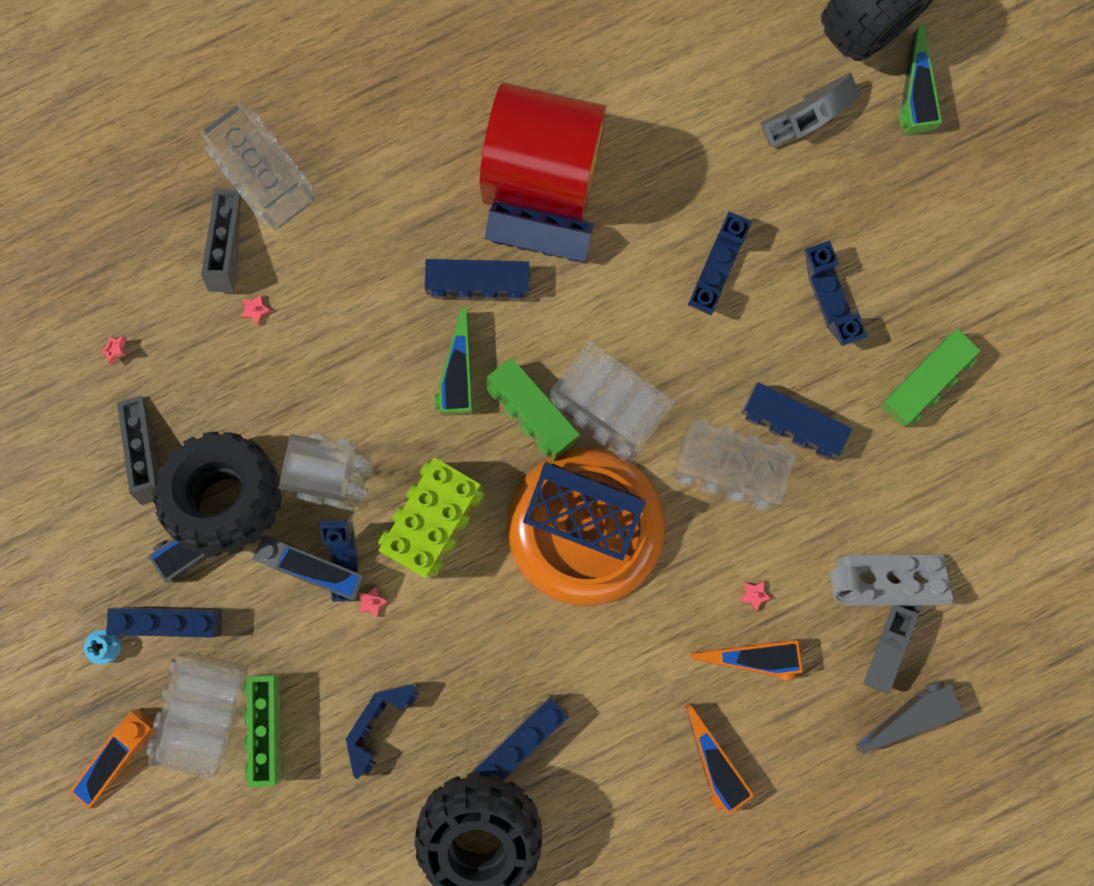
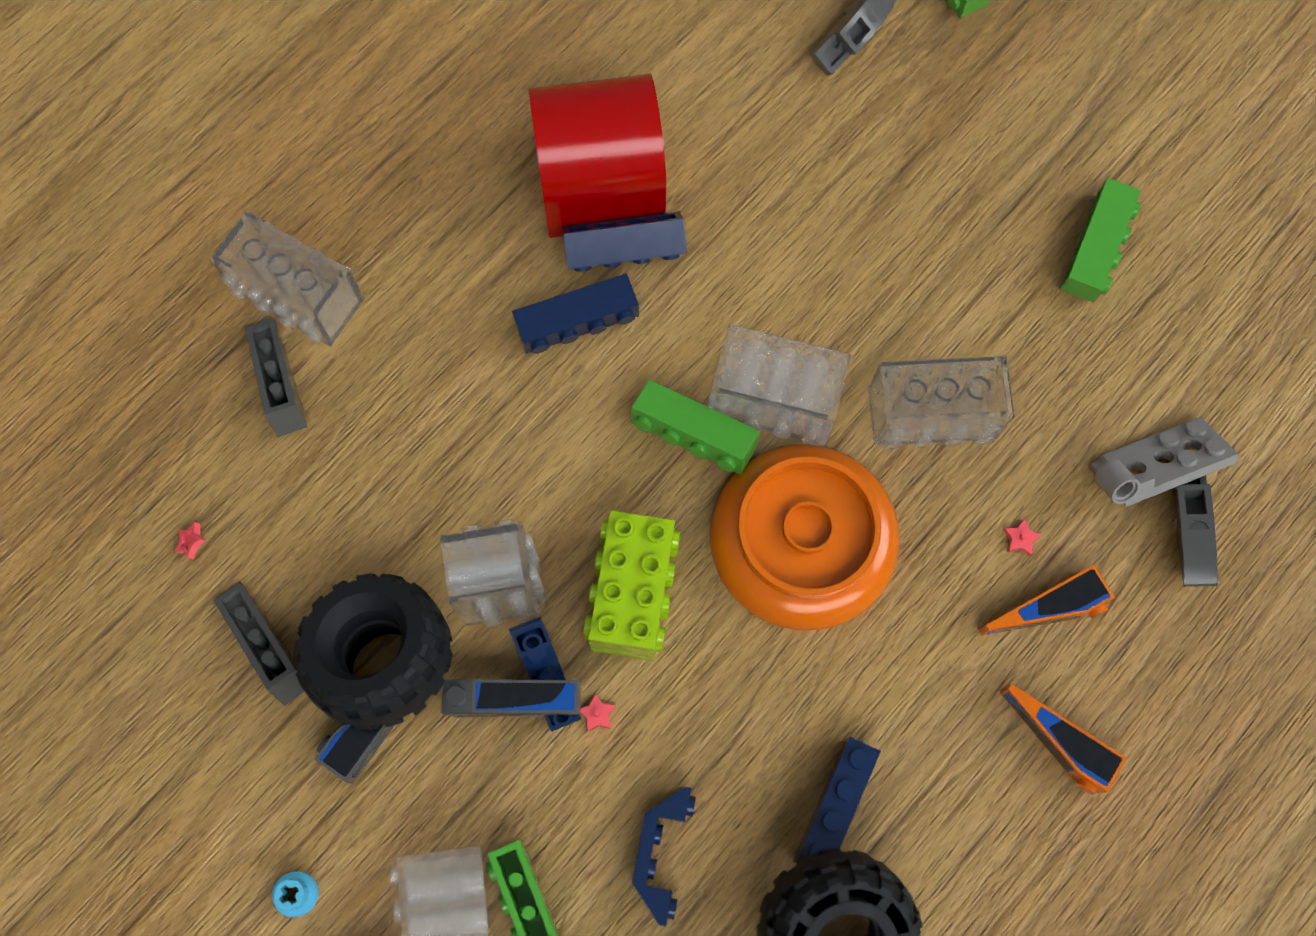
camera: 25 degrees left, 10 degrees down
dark blue brick [106,607,222,638] -> none
coral piece [241,295,271,325] -> none
slope [435,307,473,416] -> none
dark blue fence [523,461,646,561] -> none
dark blue slope [688,211,752,316] -> none
dark blue brick [741,382,853,460] -> none
dark blue slope [805,240,867,346] -> none
dark grey slope [856,681,964,754] -> none

